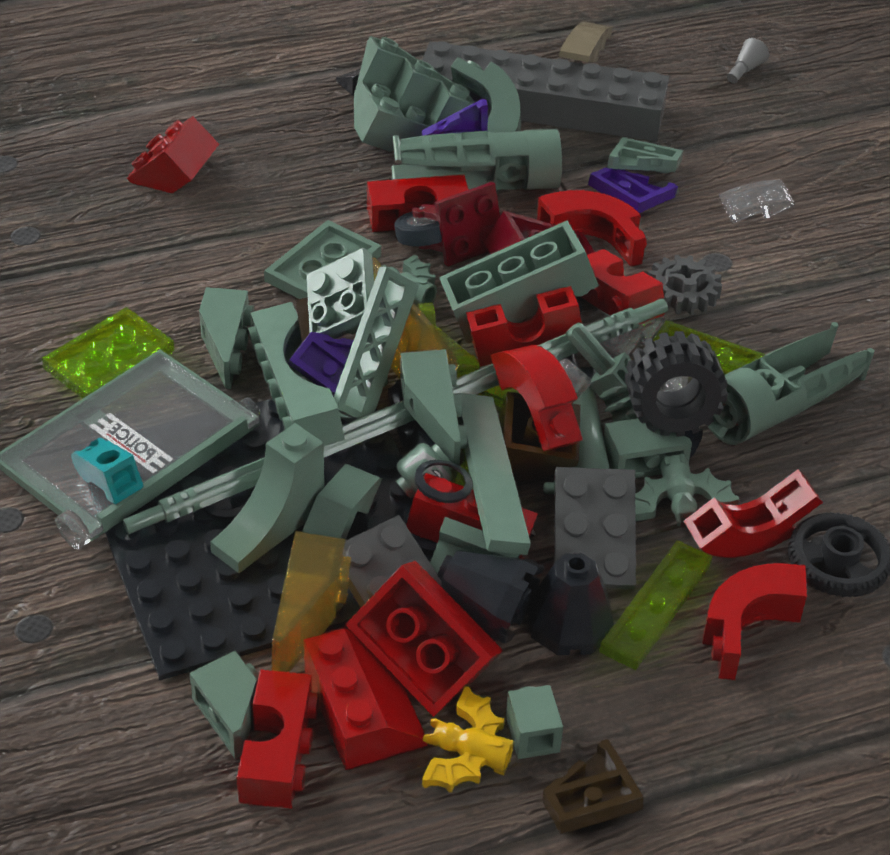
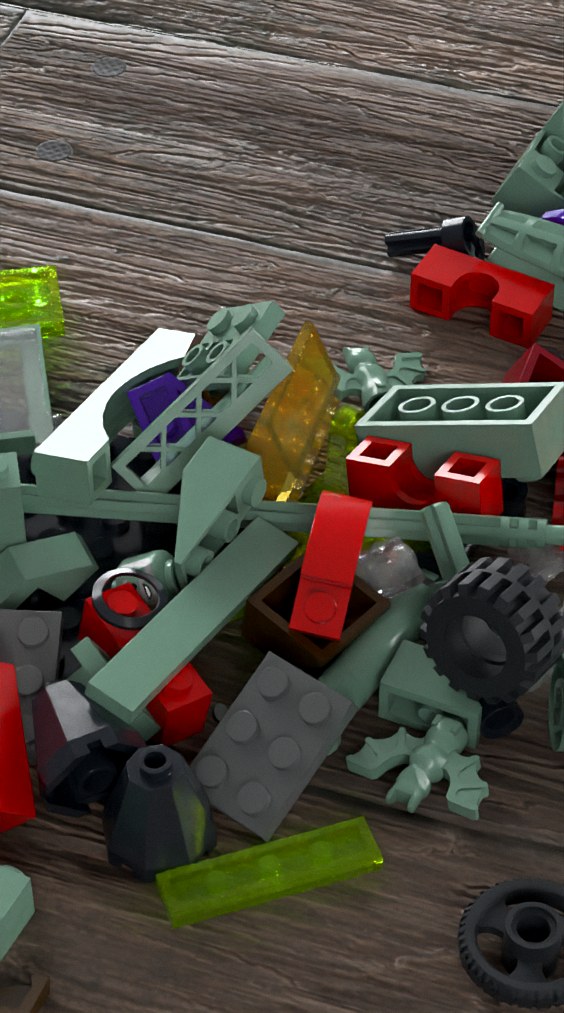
camera: 40 degrees right, 0 degrees up
red slope [127,116,219,194] -> none
sand green slope [199,287,254,389] -> none
sand green plate [264,220,381,299] -> none
dark red plate [395,182,500,266] -> none
red arch [684,469,823,558] -> none
red arch [702,563,807,680] -> none
none -> black piece [385,216,485,260]

